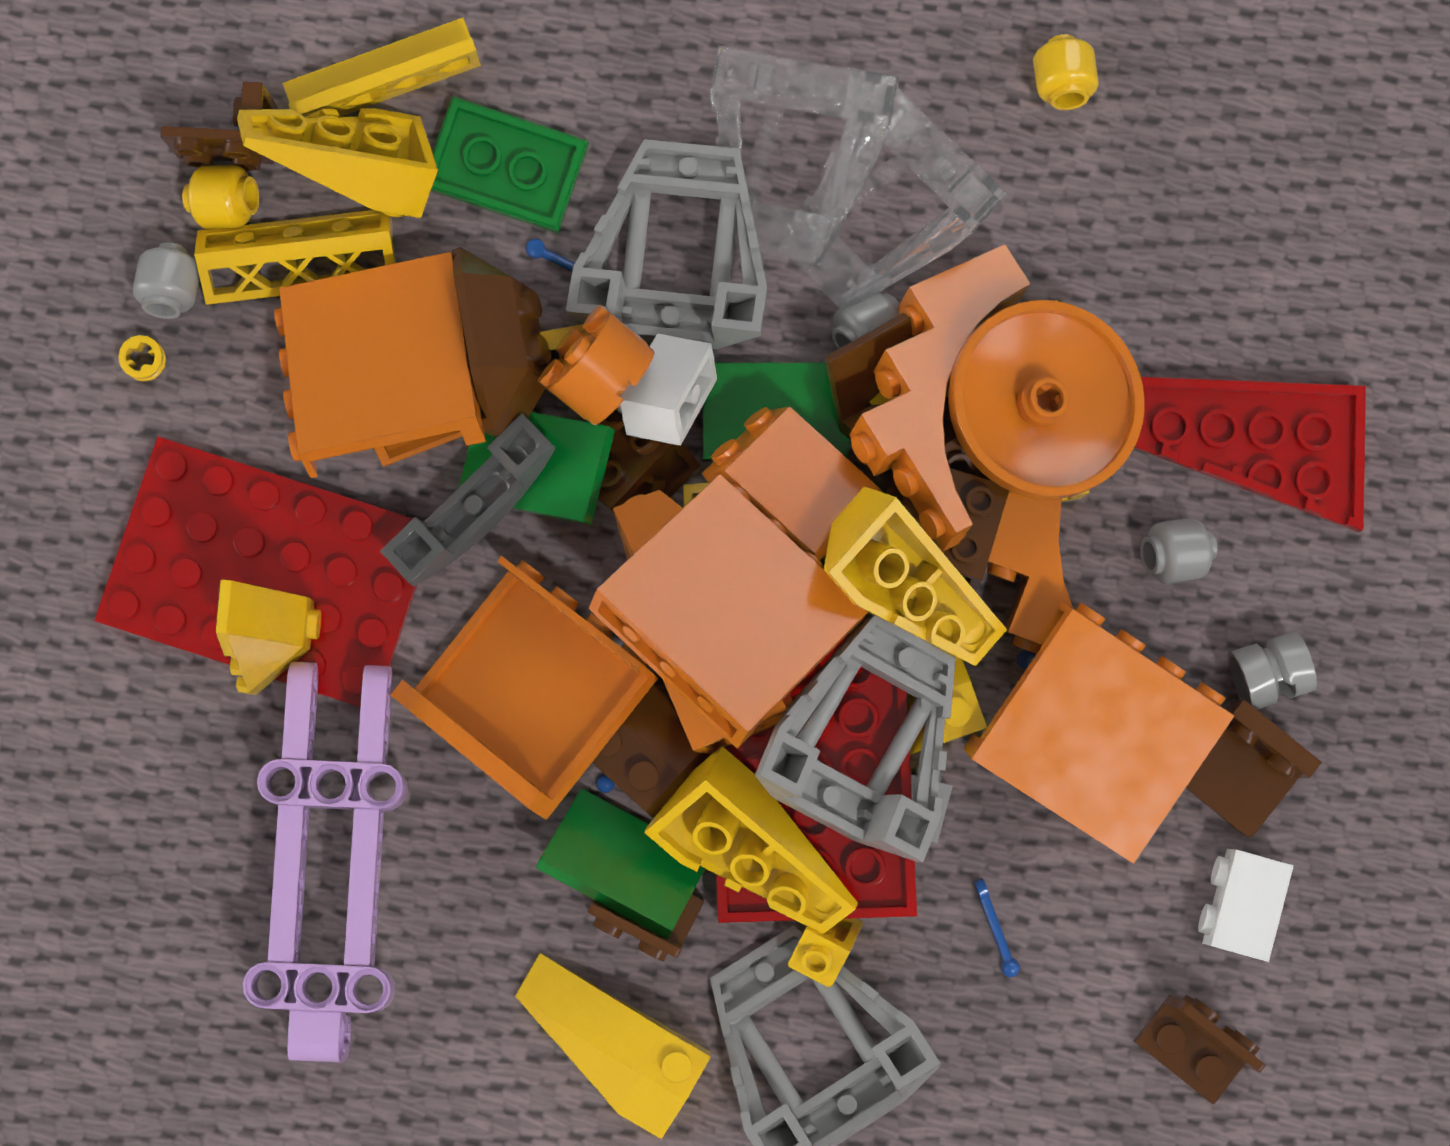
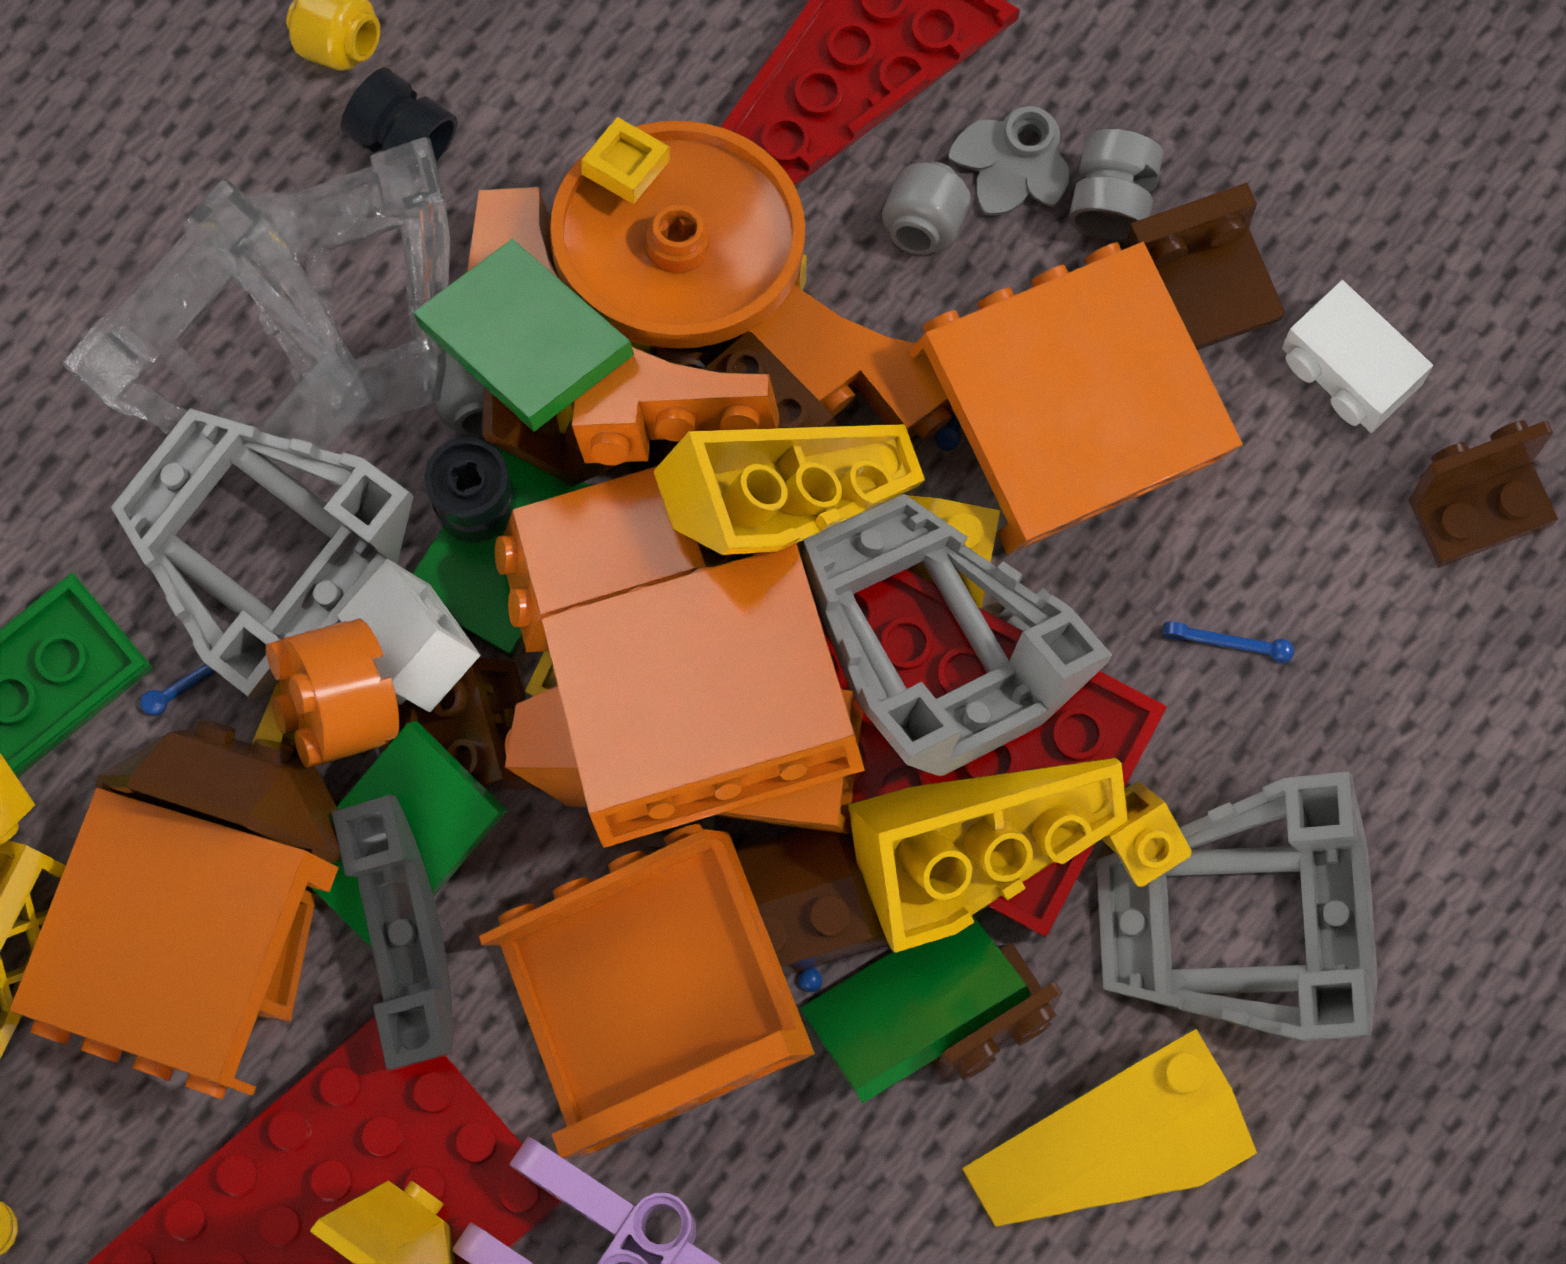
camera: 50 degrees left, 10 degrees down
none -> black wheel [340,67,458,182]
none -> green tile [413,239,634,431]
none -> black wheel [424,437,516,543]
none -> yellow tile [581,117,670,204]
none -> light grey plate [948,106,1069,216]

